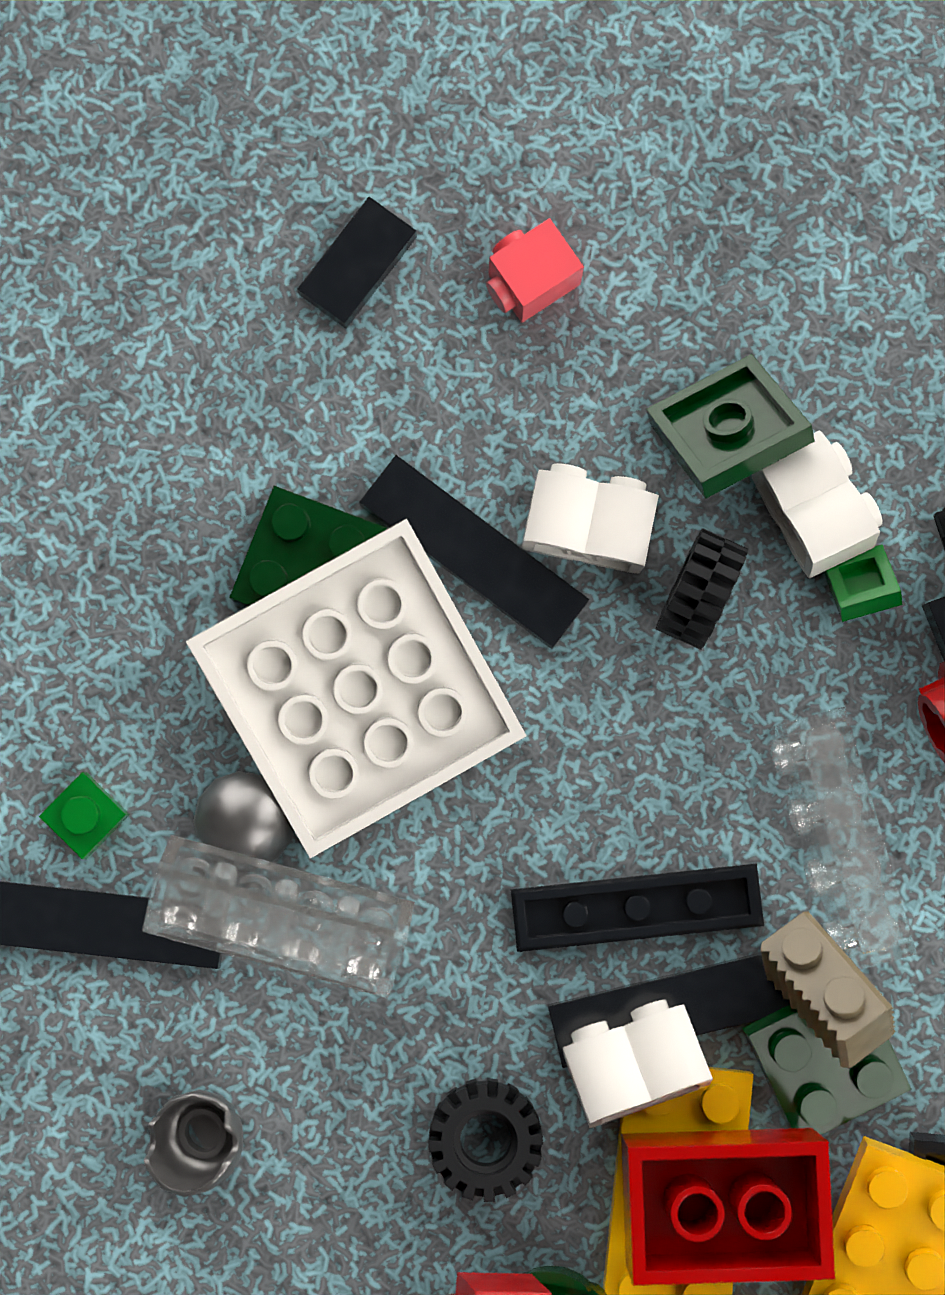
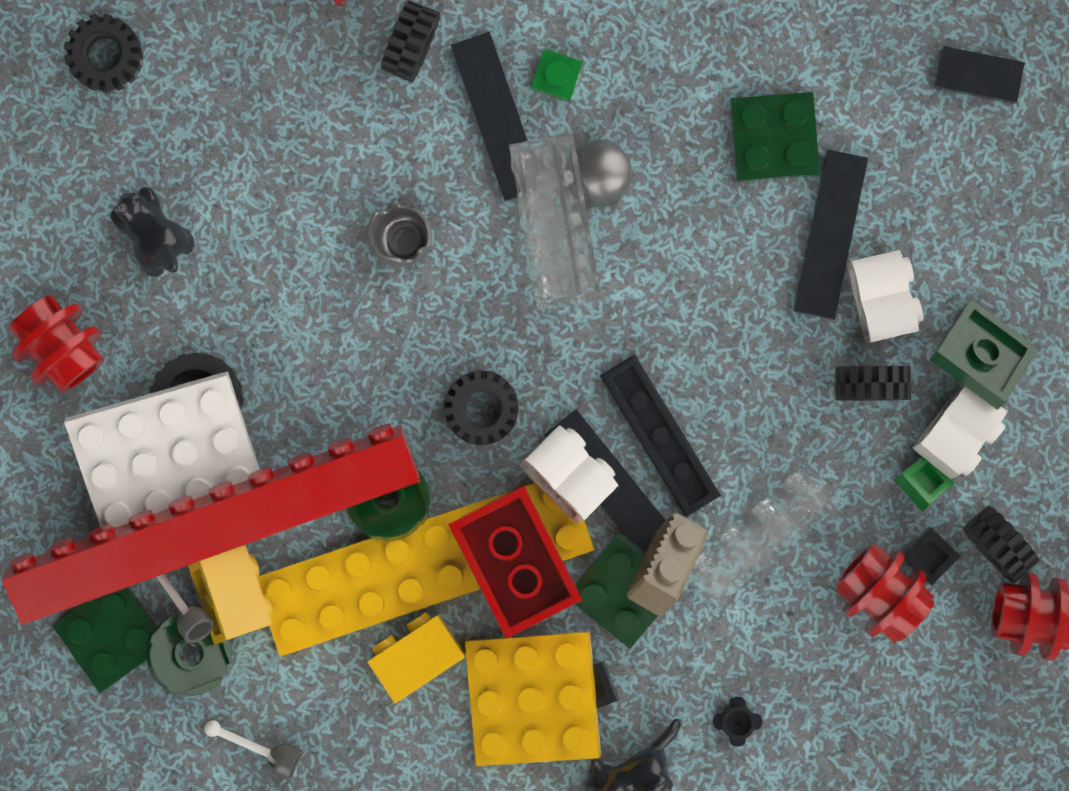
camera: 60 degrees right, 5 degrees up
white plate [186,519,526,858] -> none
coral brick [486,218,584,323] -> none

